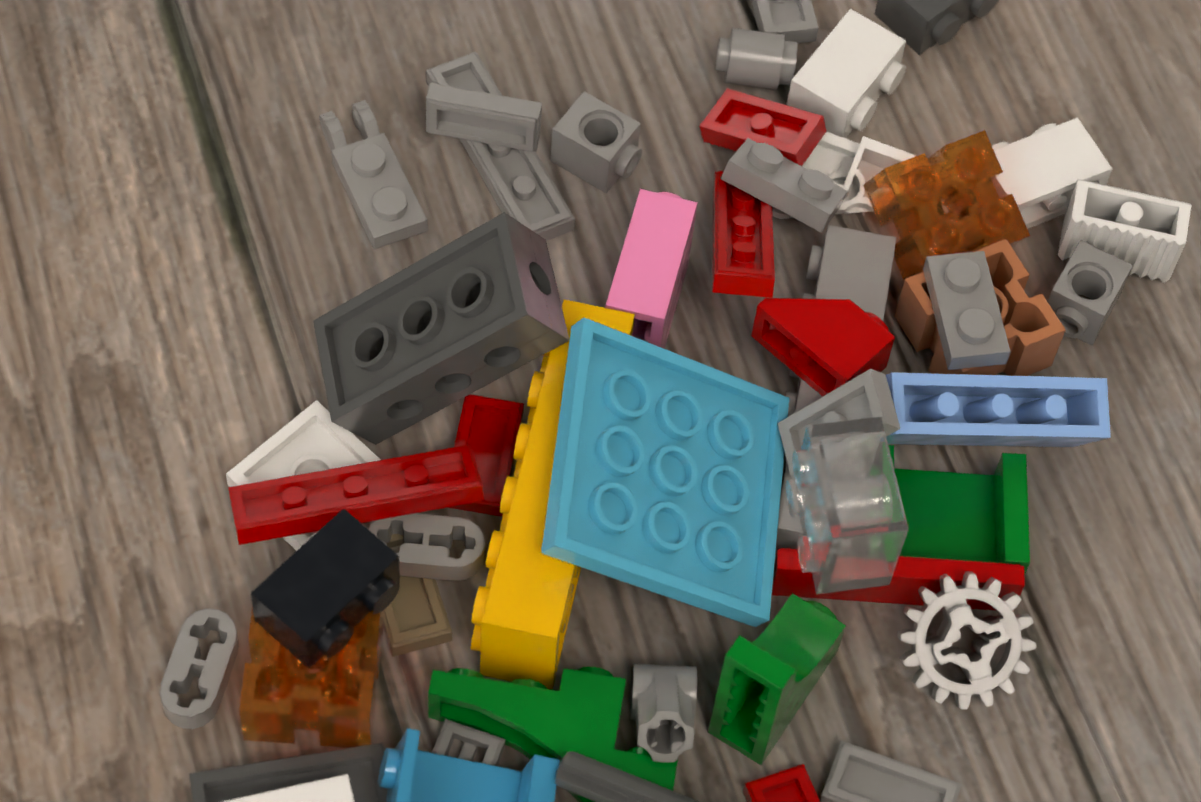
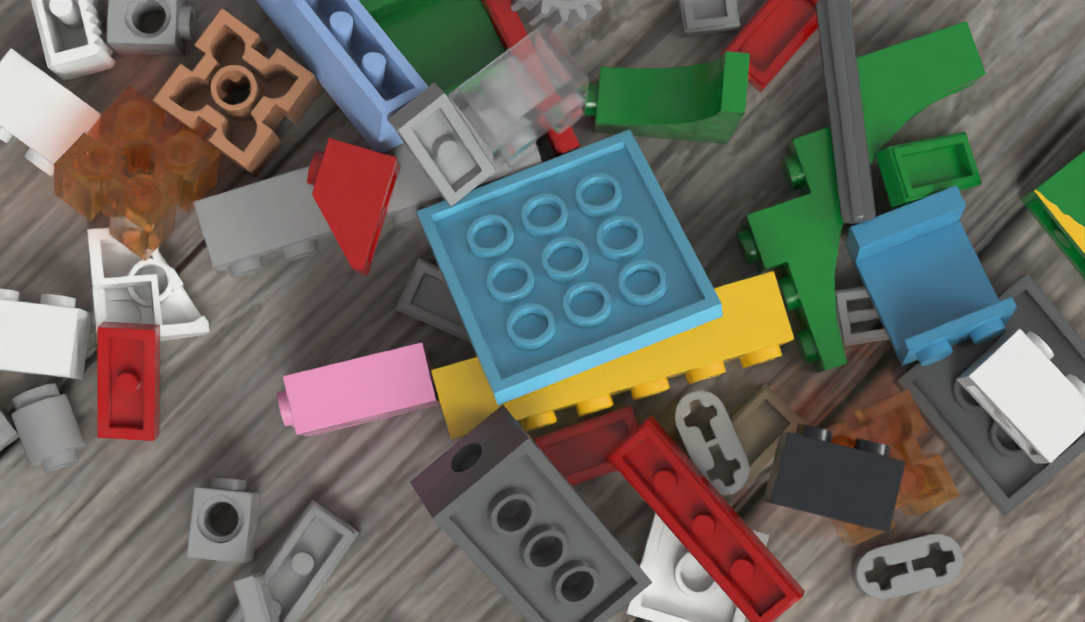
camera: 115 degrees left, 25 degrees up
light grey piece [630,663,697,762] -> none
red tile [712,170,775,298] -> none
light grey plate [721,138,848,233] -> none
light grey plate [923,251,1011,370] -> none

